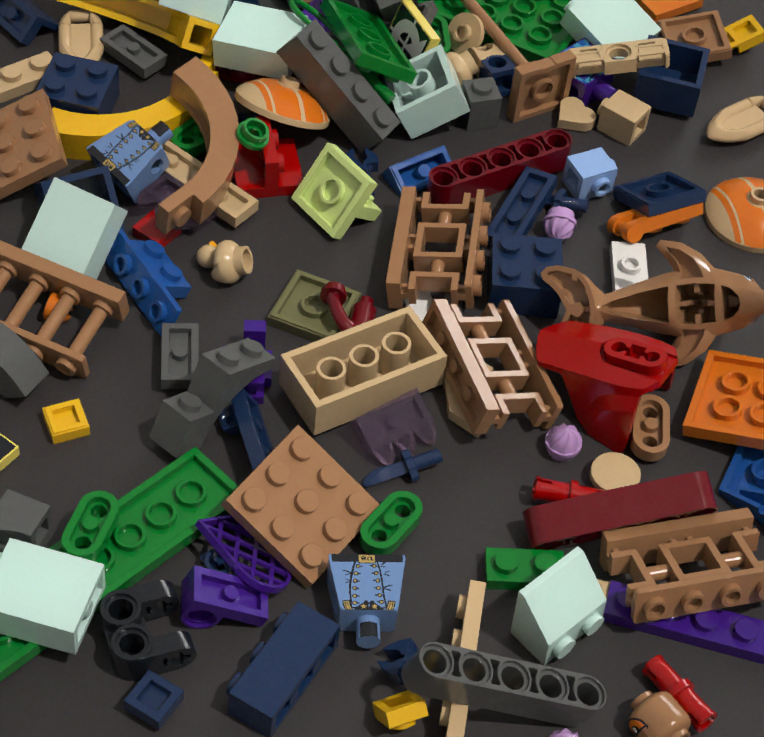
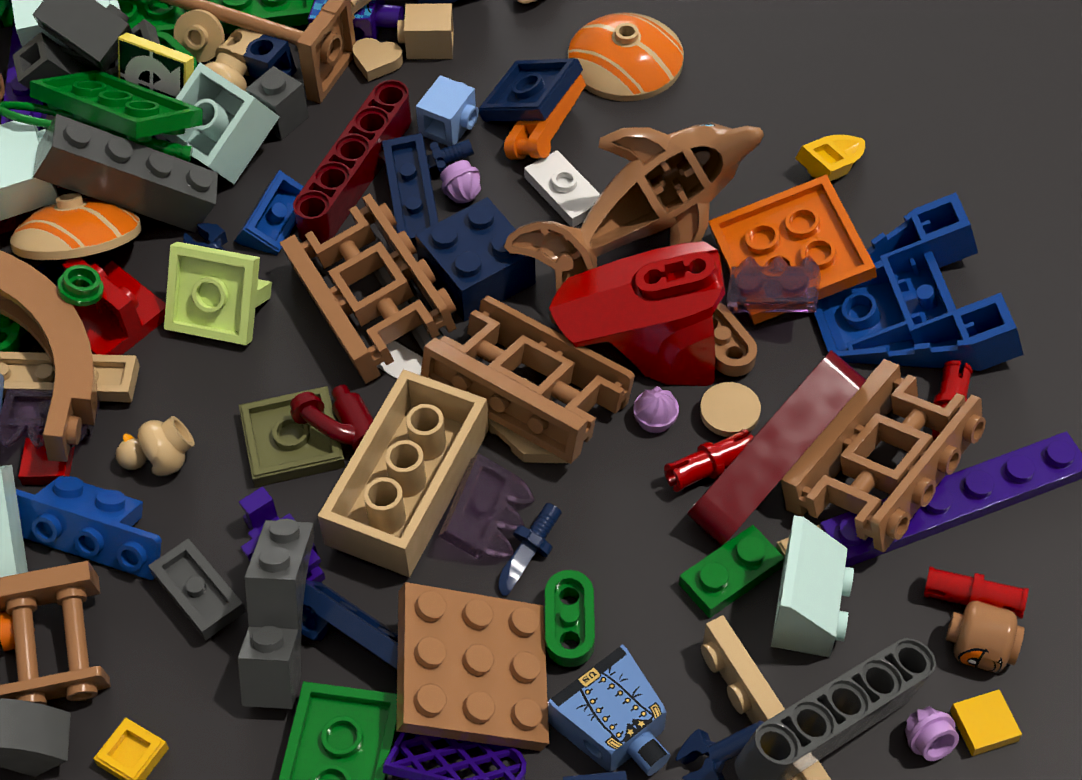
camera: 30 degrees left, 5 degrees up
none -> plate [726,255,821,312]

